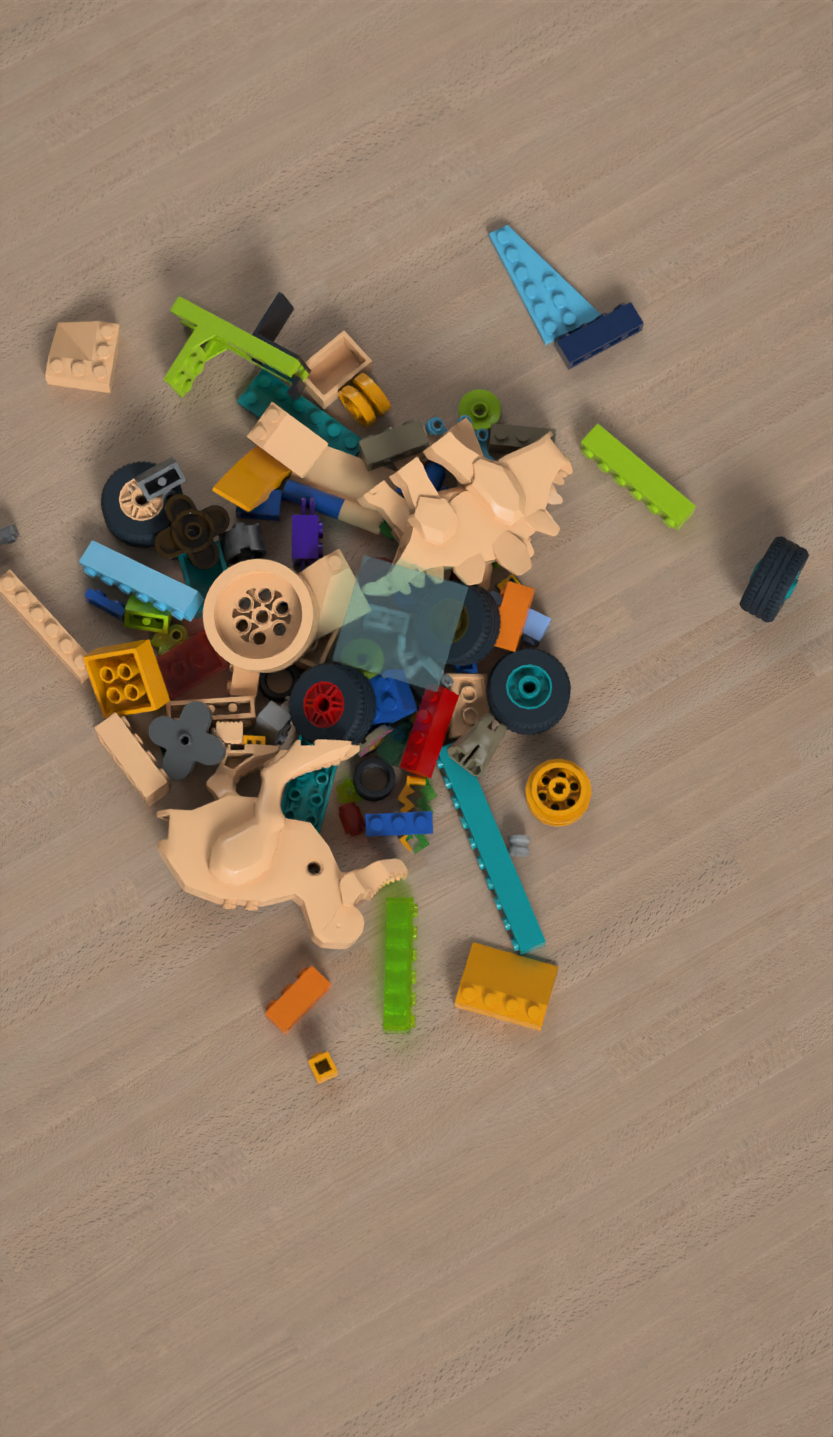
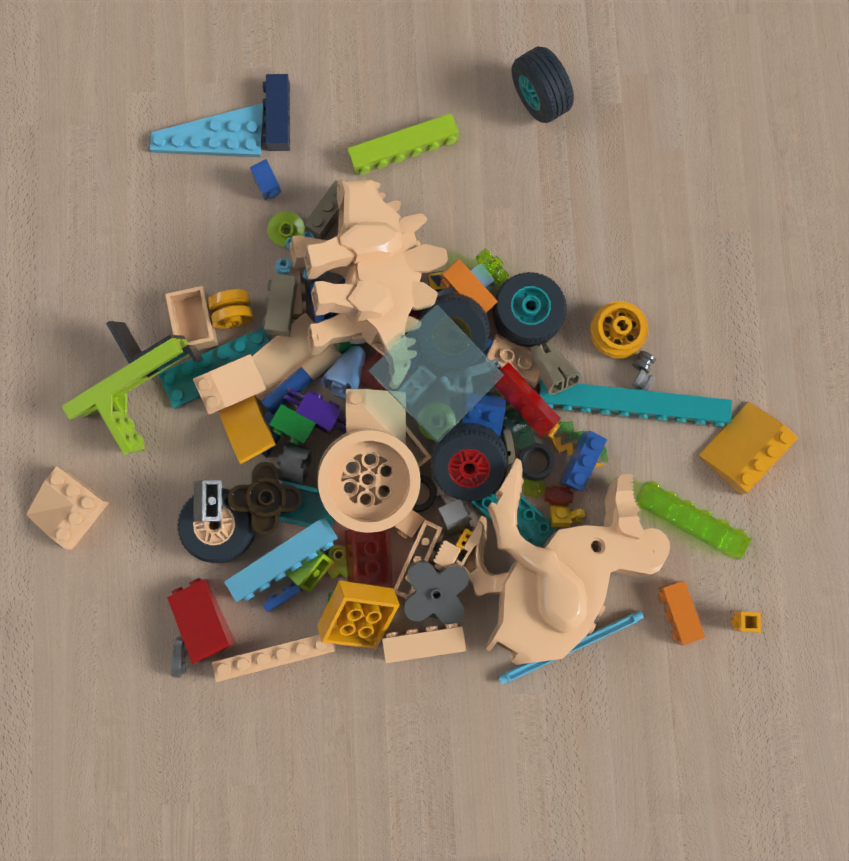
camera: 65 degrees left, 5 degrees up
none -> red slope [167,578,236,664]
none -> blue slope [250,159,281,200]
none -> green brick [269,404,316,446]
none -> light blue cone [321,345,366,399]
none -> clear neon green plate [476,248,509,284]
none -> medium azure piece [498,610,644,684]
none -> yellow plate [549,506,585,527]
none -> dark grey wheel [632,351,656,373]

